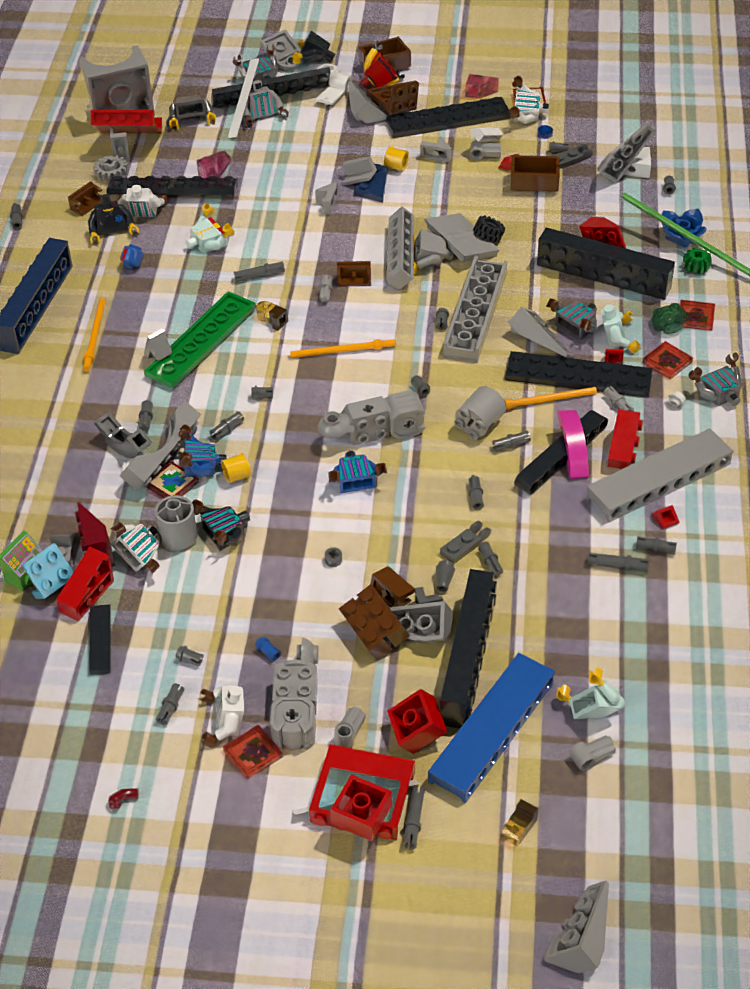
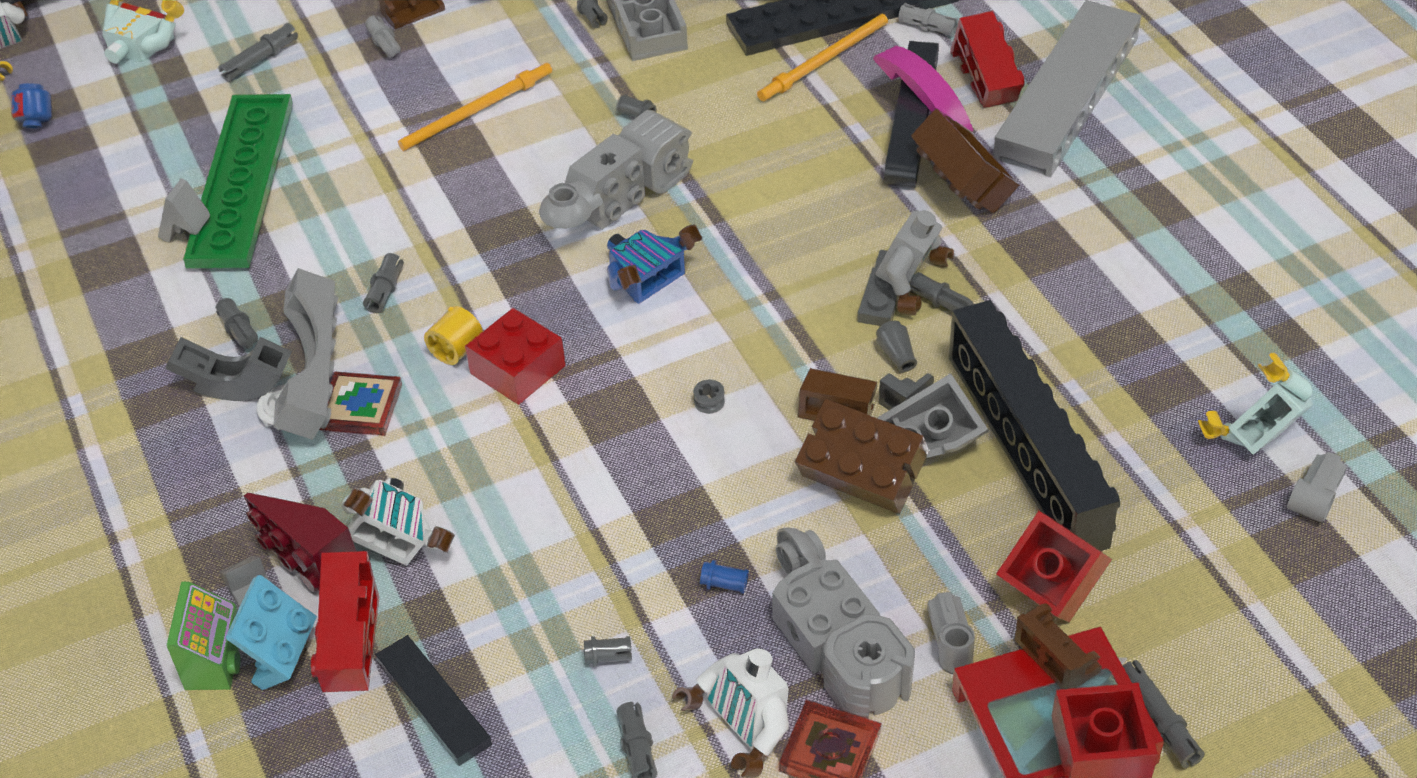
camera: 30 degrees left, 0 degrees up
light orange bar [83,298,106,372] -> none
light grey cylinder [154,495,198,552] -> none
torso [179,424,227,477] -> none
torso [192,499,250,551] -> none
dark grey pin [251,385,273,400] -> none
leg [256,301,288,331] -> none
blue tile [428,652,555,804] -> none
light grey cylinder [454,386,506,440] -> none
dark grey axle [468,475,484,510] -> none
dark grey pin [492,430,531,452] -> none
leg [500,799,539,846] -> none
dark grey pin [588,552,649,572] -> none
dark grey pin [636,536,677,555] -> none
red slope [651,505,680,529] -> none
none -> red brick [465,308,566,405]
none -> light grey torso [875,210,954,316]
none -> reddish brown piece [911,108,1020,213]
none -> reddish brown hinge [1014,603,1102,689]

